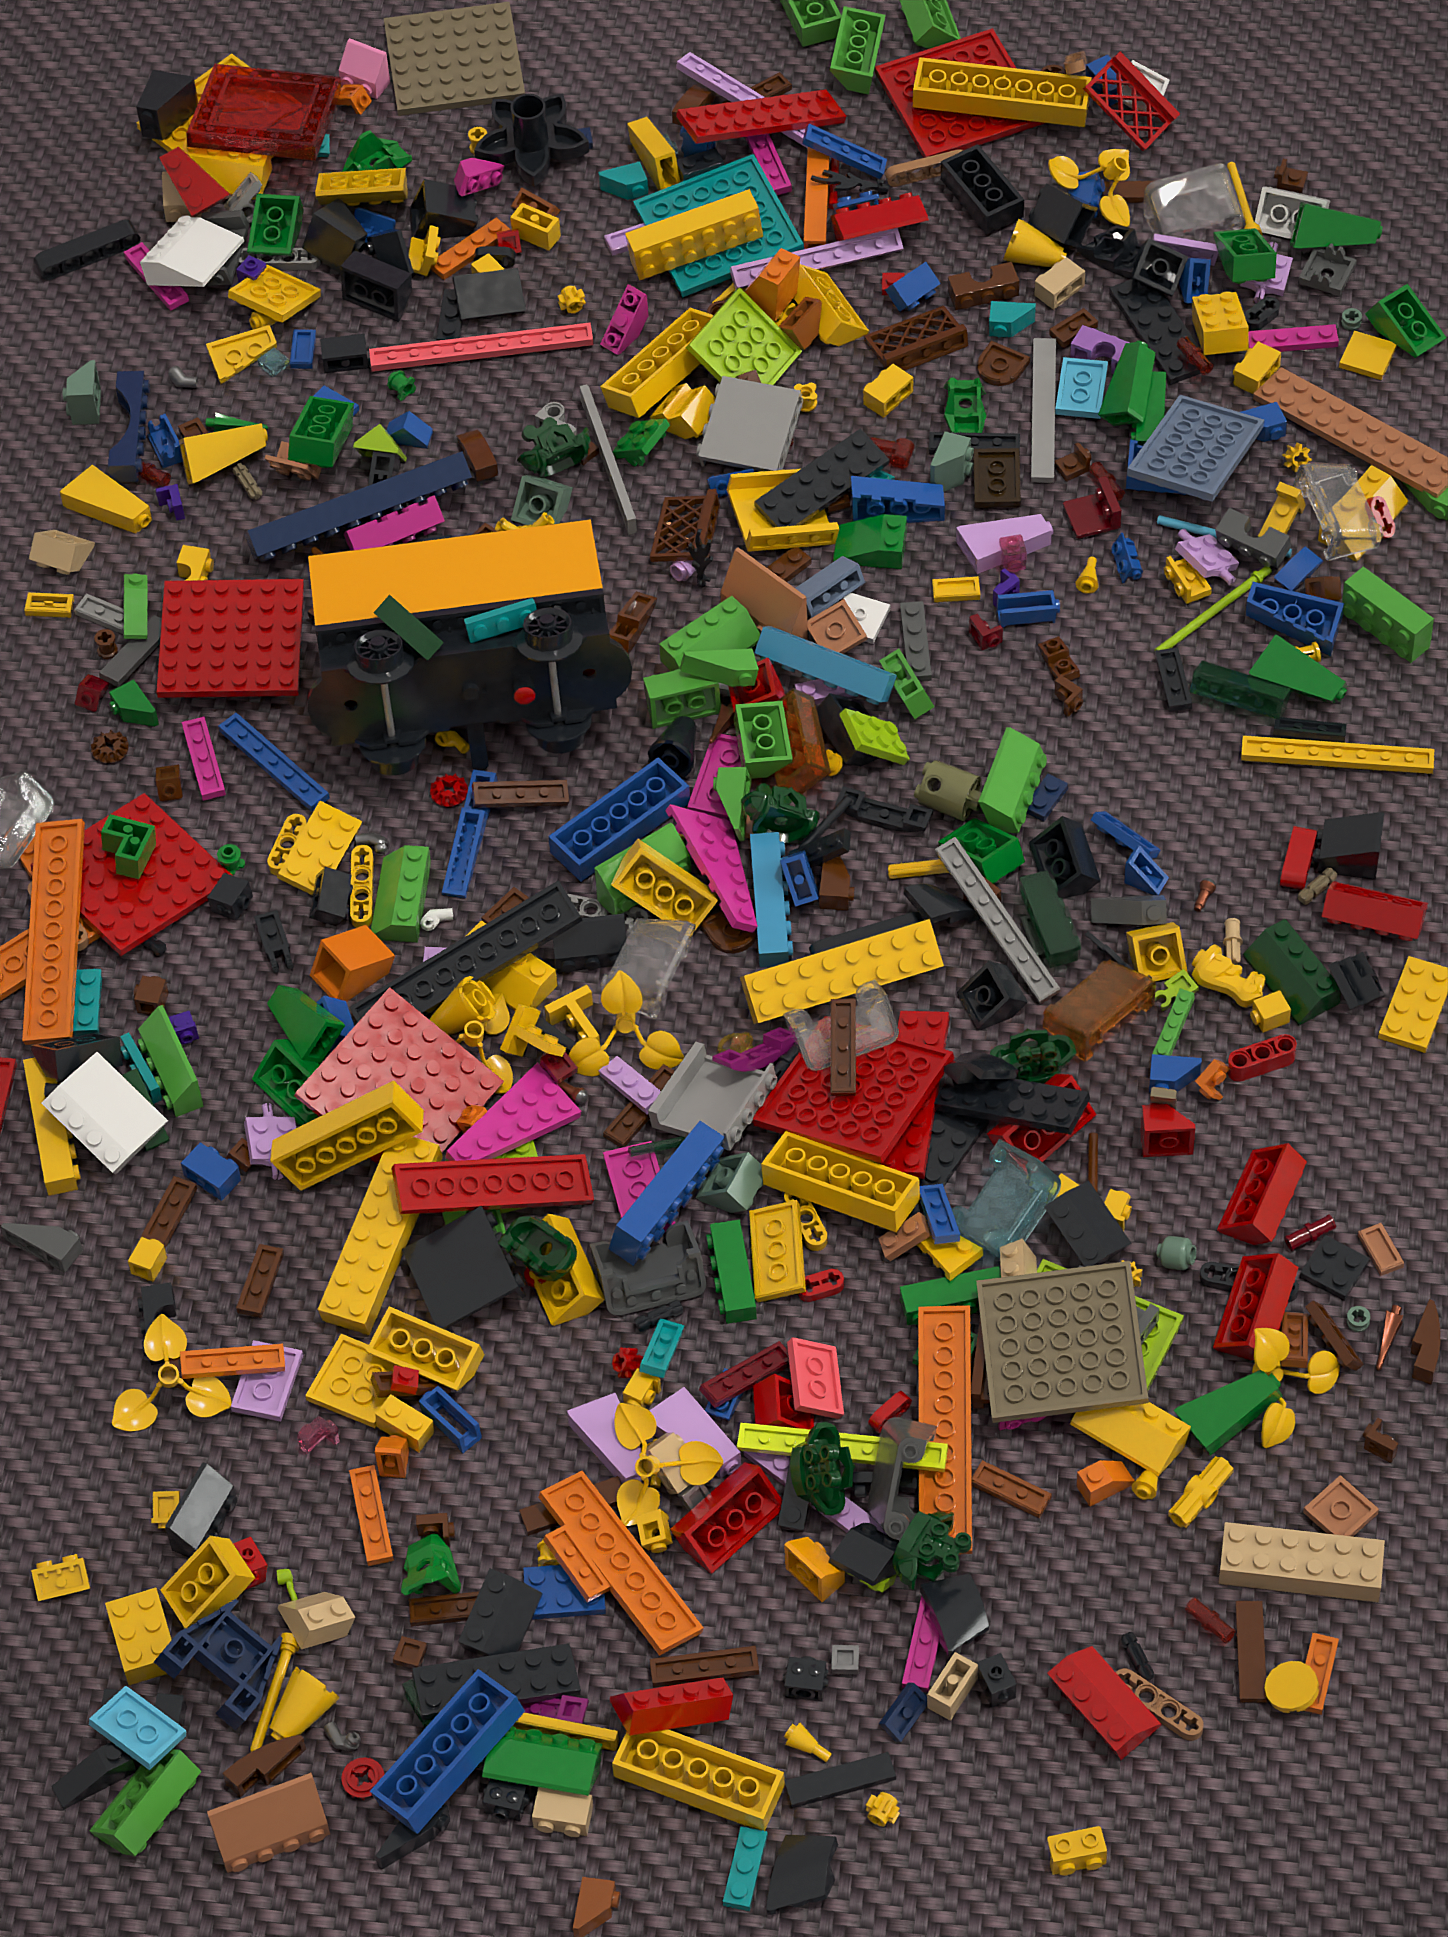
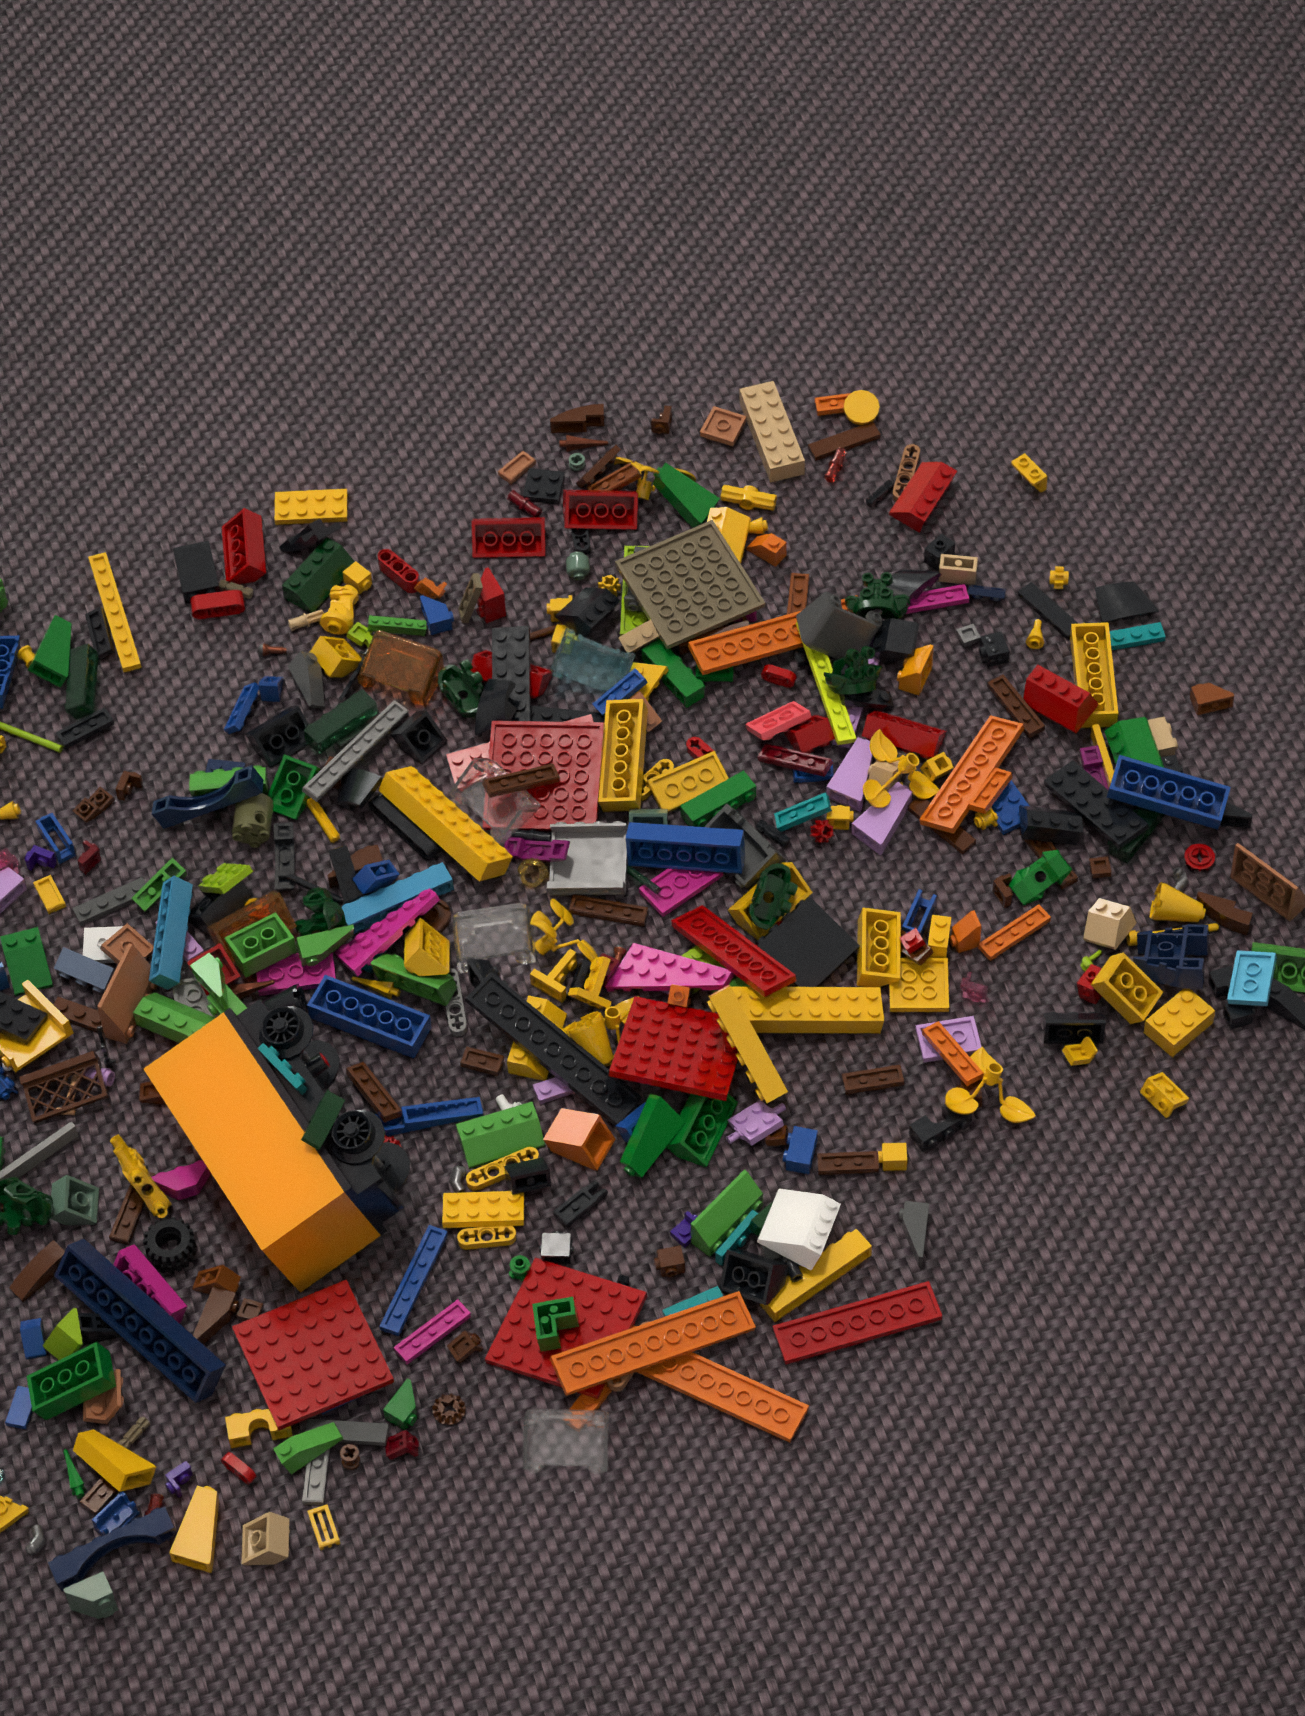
camera: 115 degrees left, 0 degrees up
lavender plate [599,1056,661,1114] -> none
none -> dark blue arch [152,765,264,829]
none -> red beam [221,1452,257,1485]

